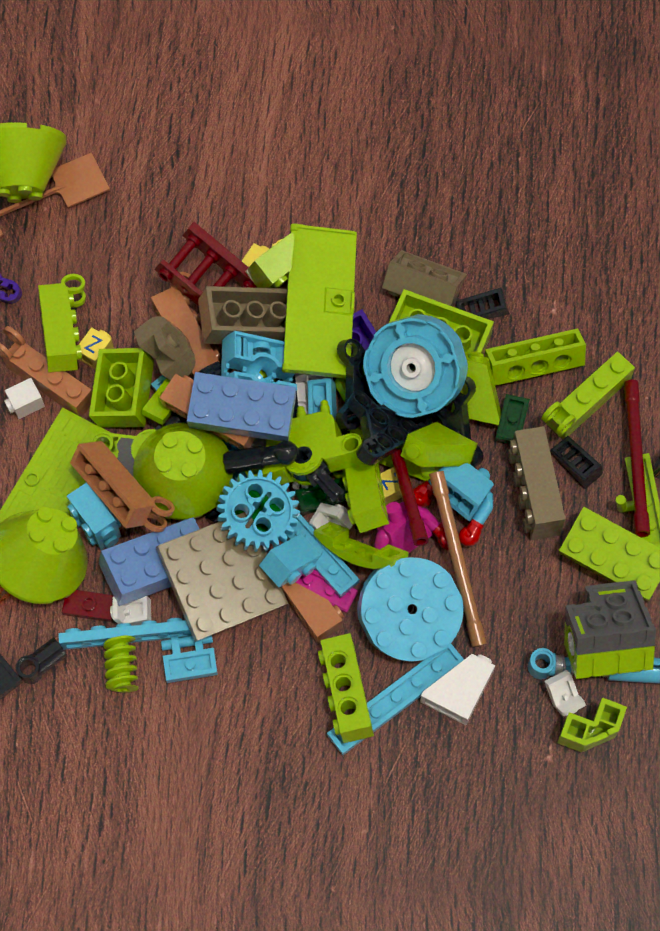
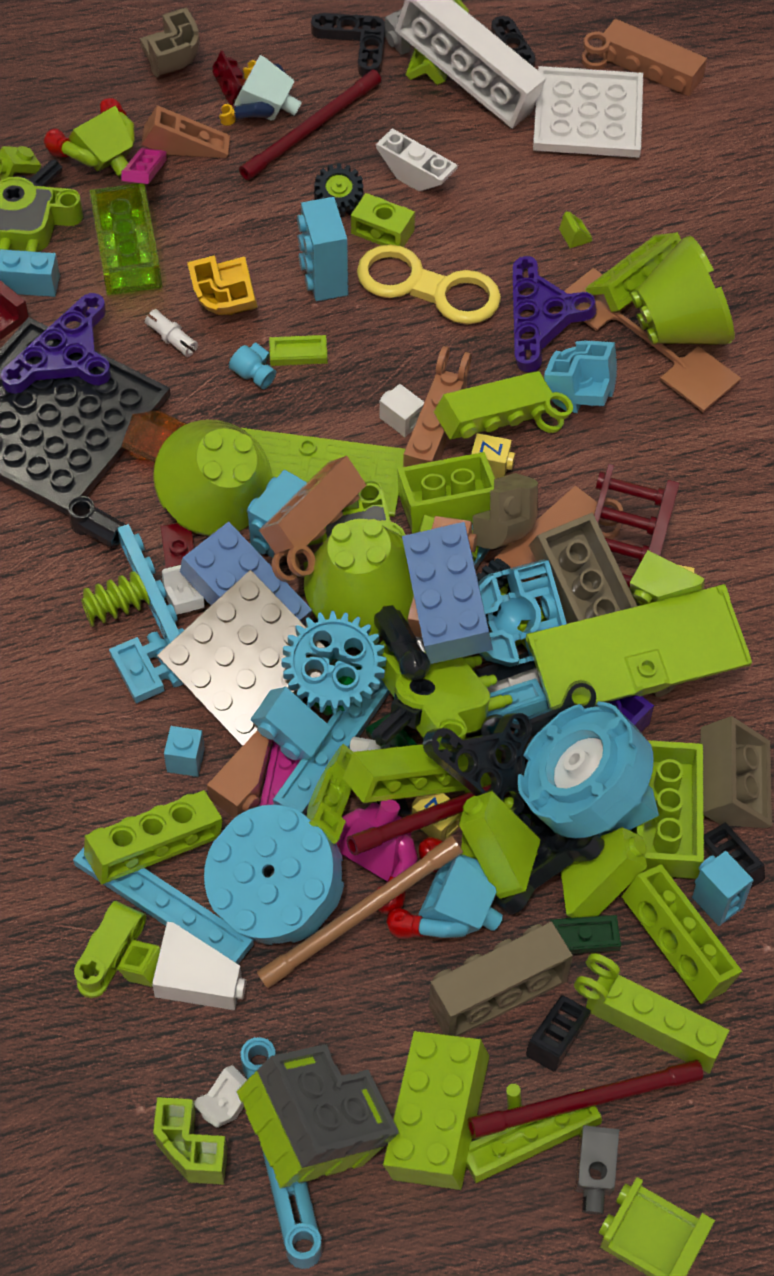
camera: 70 degrees right, 10 degrees down
none -> lime piece [74,901,147,998]
none -> lime slope [117,940,161,987]
none -> medium azure brick [164,726,205,777]
none -> medium azure brick [544,341,617,413]
none -> medium azure brick [692,851,753,926]

